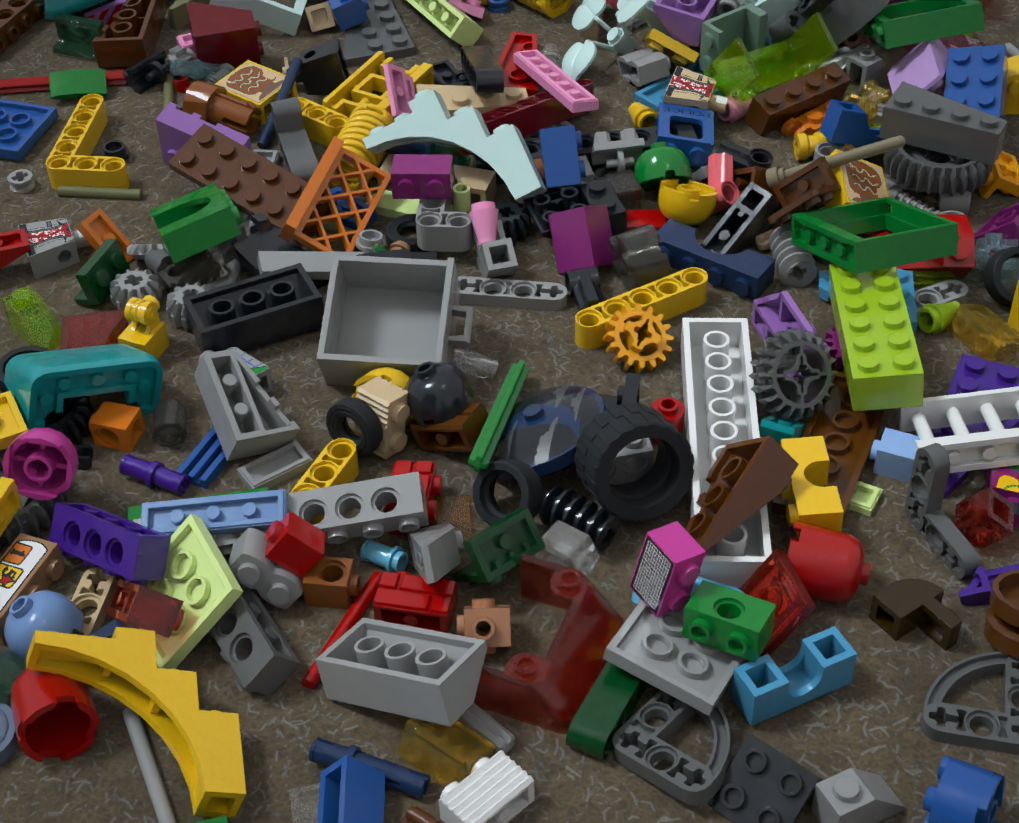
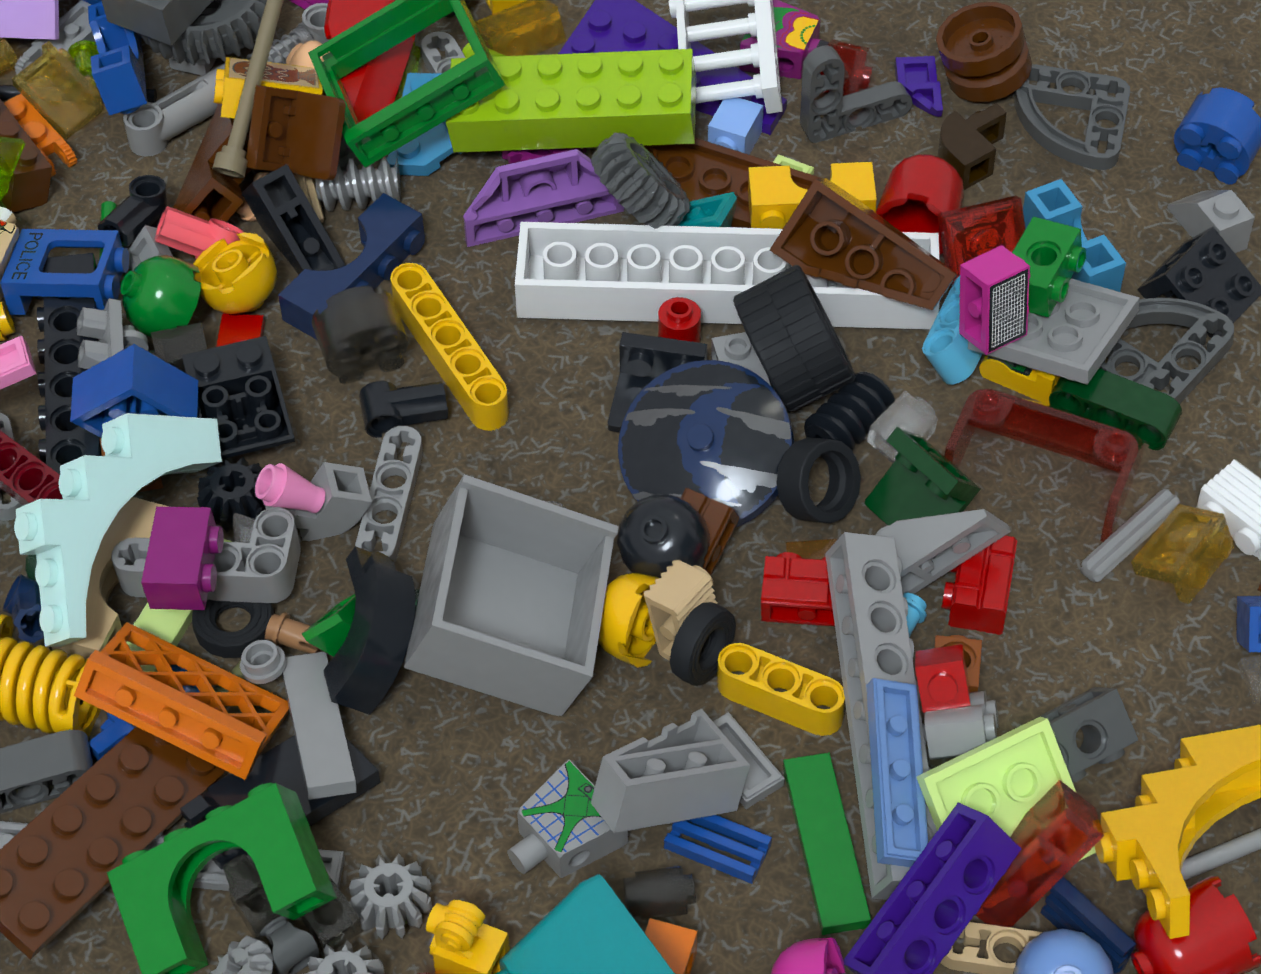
camera: 90 degrees left, 10 degrees up
dark purple pin [119,453,190,496] -> none
black slope [182,263,324,353] -> none
red bar [301,571,382,690] -> none
dark blue pin [308,737,431,800] -> none
light grey slope [315,617,487,727] -> none
nougat brick [457,598,511,654] -> none
green axle [468,359,530,472] -> none
magenta slope [548,205,617,274] -> none
light orange gear [603,303,674,373] -> none
yellow wheel [793,131,827,161] -> none

